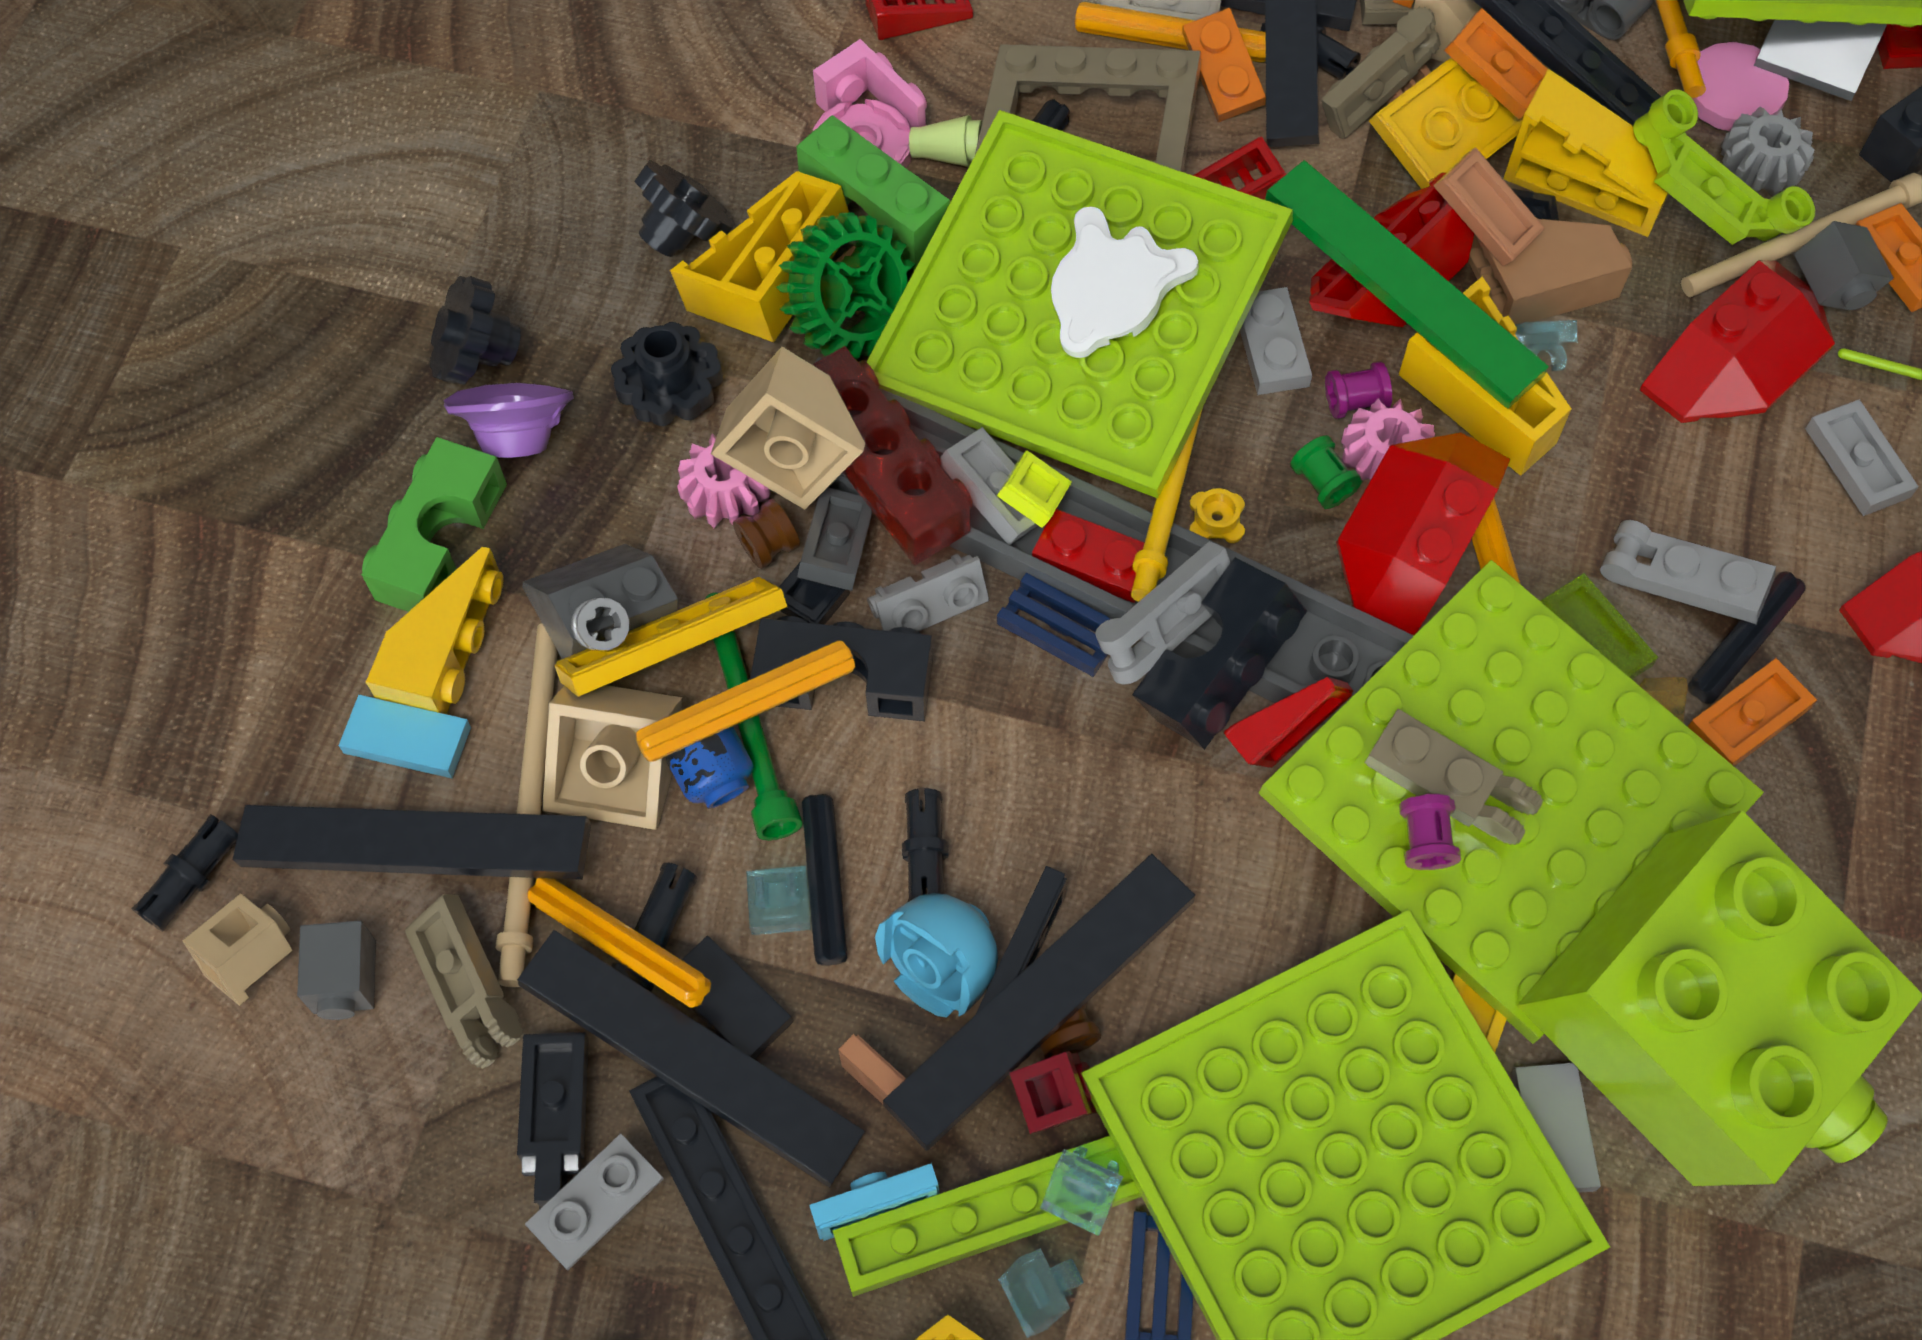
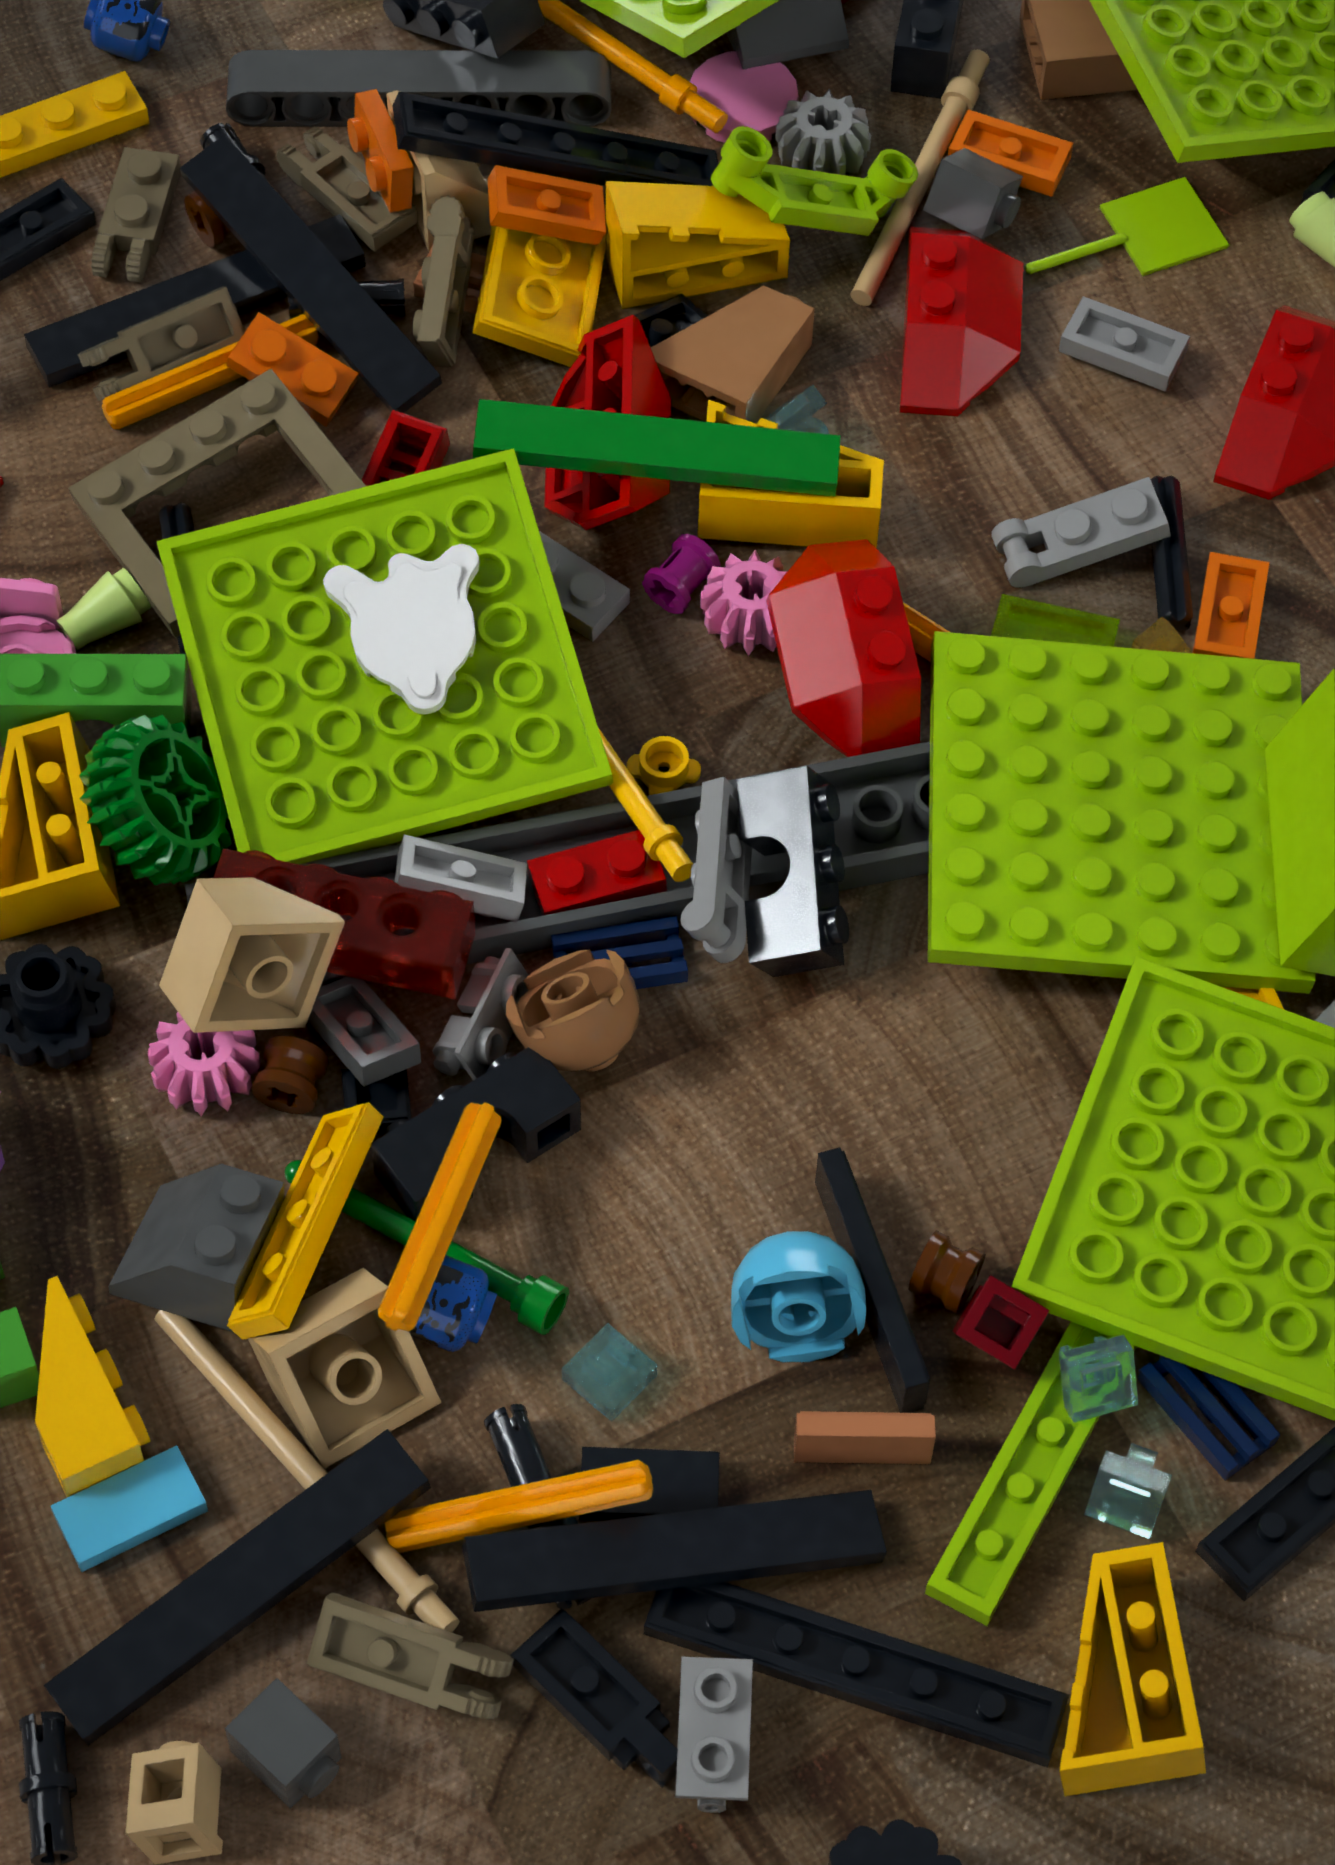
camera: 45 degrees left, 5 degrees down
light grey bush [571,598,629,650] -> none
black axle [802,794,848,966] -> none
medium azure plate [809,1163,939,1241] -> none
black tile [883,854,1196,1151] -> none
black pin [902,788,948,902] -> none
neon yellow tile [997,450,1072,528] -> none
red slope [1223,677,1354,768] -> none
green bush [1290,435,1363,509] -> none
dark tan hinge [1364,709,1543,845] -> none
magenta bush [1399,794,1461,870] -> none
nougat tile [1434,147,1545,266] -> none
none -> medium nougat cylinder [506,949,639,1072]

